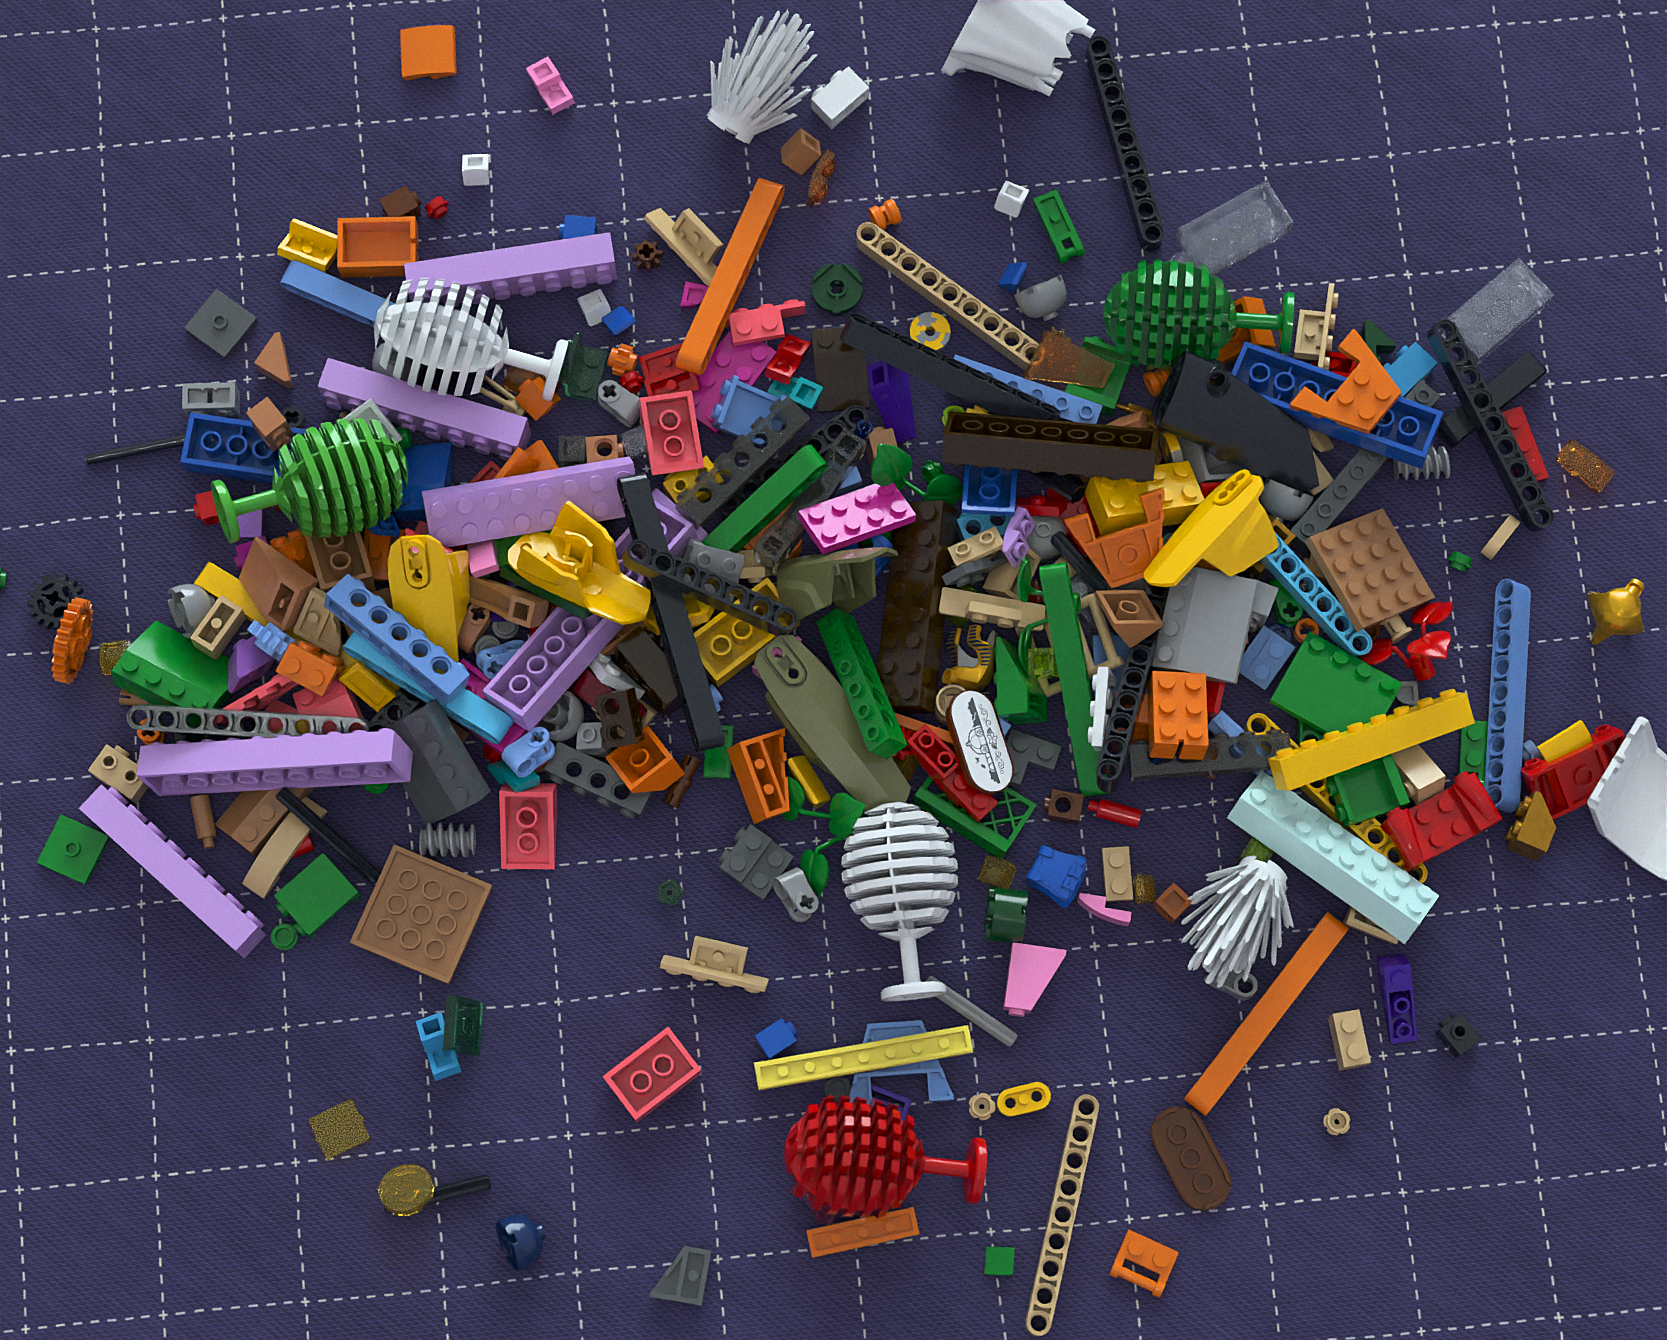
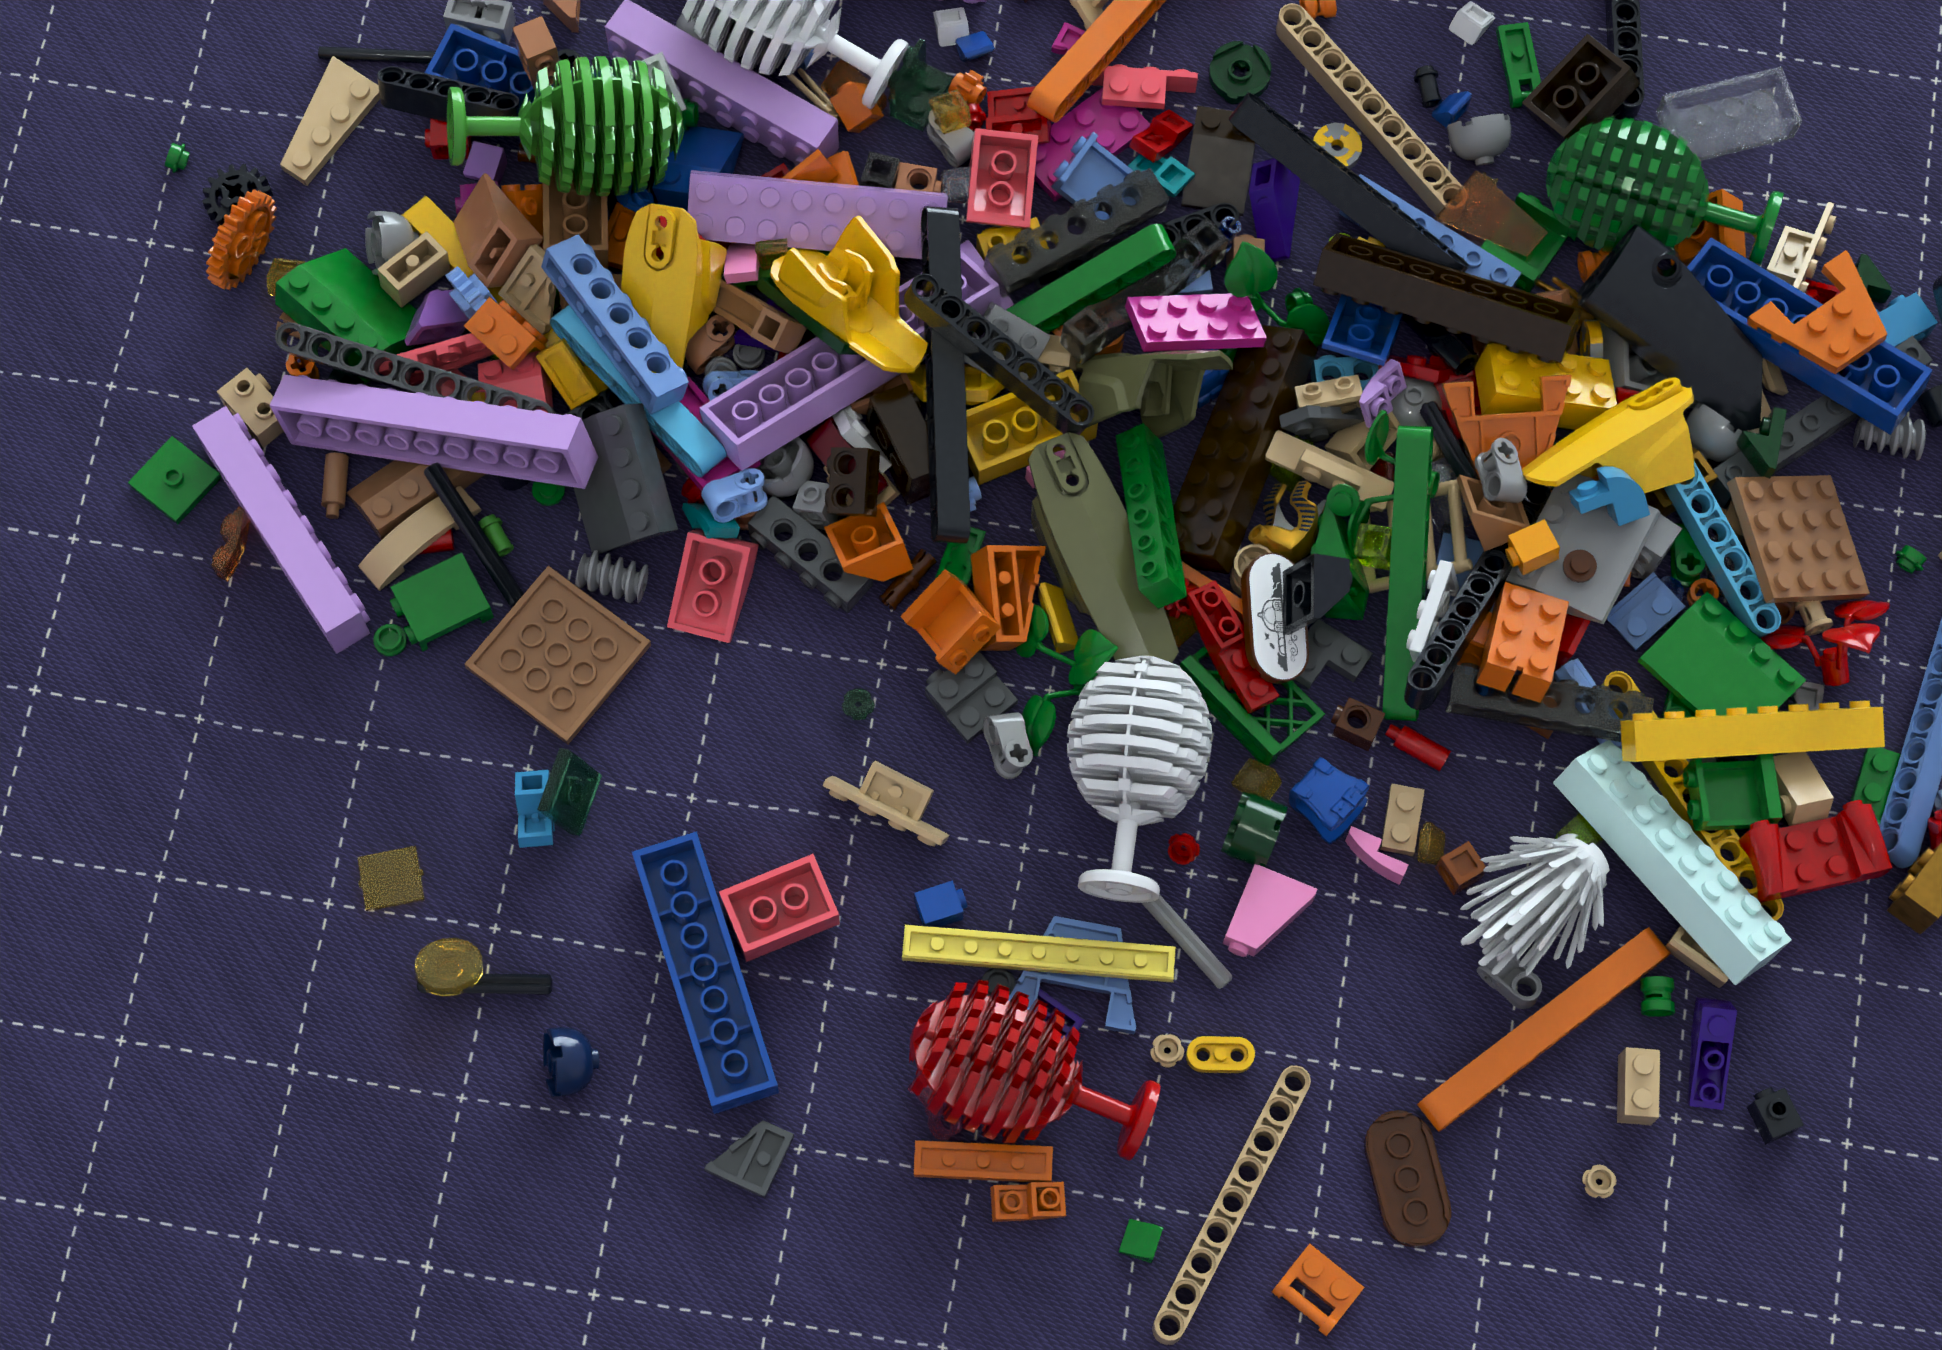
camera: 15 degrees right, 5 degrees down
none -> clear orange slope [211,506,250,582]
none -> tan wing [280,56,380,186]
none -> black beam [377,66,520,122]
none -> bright green pin [478,514,514,557]
none -> blue brick [632,831,779,1114]
none -> clear yellow tile [755,238,788,270]
none -> orange panel [900,569,1001,675]
none -> clear yellow slope [928,90,971,134]
none -> orange slope [990,1182,1066,1222]
none -> red plate [1168,833,1200,865]
none -> black slope [1283,553,1353,635]
none -> green plate [1327,484,1360,516]
none -> black pin [1414,65,1442,108]
none -> light grey piece [1475,438,1527,503]
none -> light orange brick [1505,519,1560,575]
none -> dark brown brick [1522,33,1641,143]
none -> reddish brown plate [1563,550,1597,583]
none -> dark azure brick [1568,466,1650,526]
none -> green wheel [1640,976,1675,1017]
none -> dark green slope [1736,407,1787,479]

